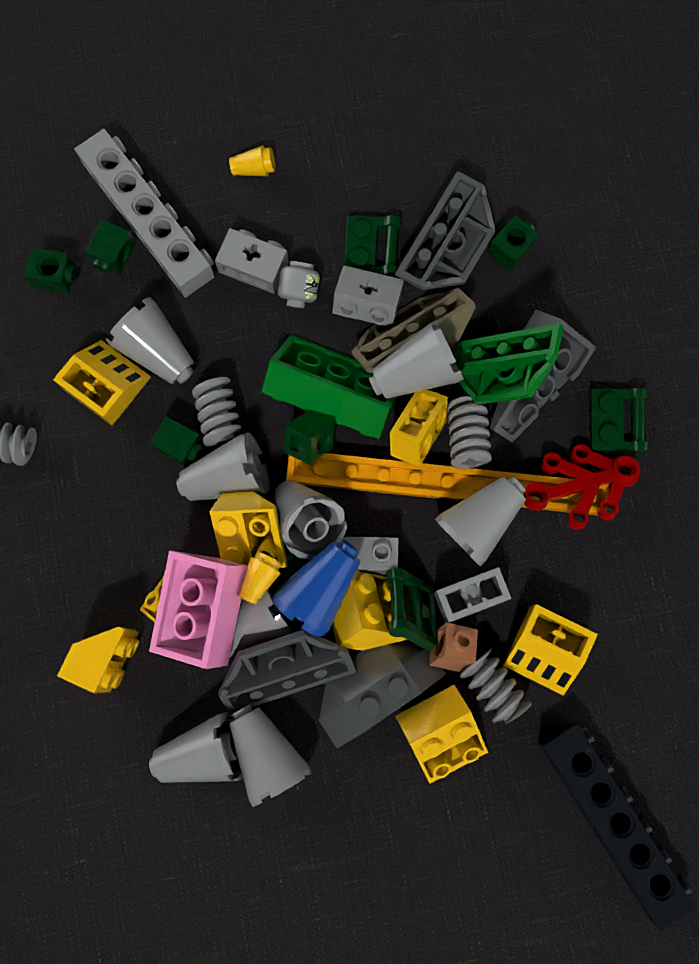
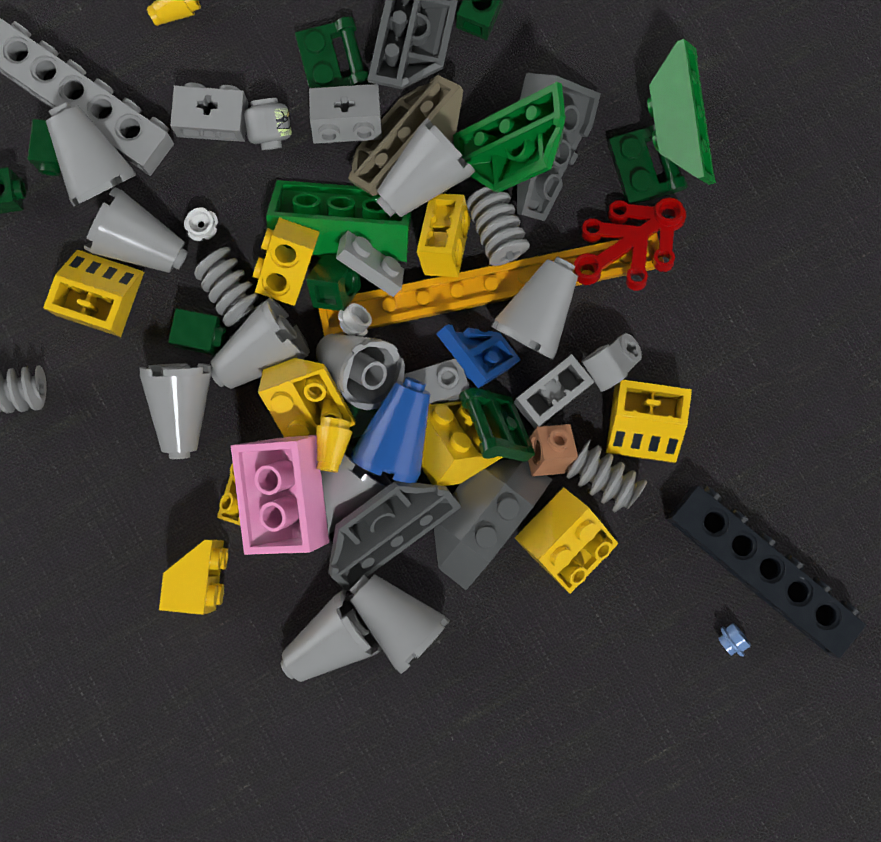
camera: 25 degrees left, 5 degrees up
none -> light grey cone [46,102,136,207]
none -> light grey cone [139,363,212,459]
none -> white plate [184,207,218,241]
none -> yellow brick [252,217,320,306]
none -> light grey plate [336,231,404,297]
none -> white plate [338,303,372,337]
none -> blue wing [437,325,521,388]
none -> light grey piece [581,333,642,392]
none -> green wedge [647,39,716,185]
none -> medium blue plate [718,623,751,657]

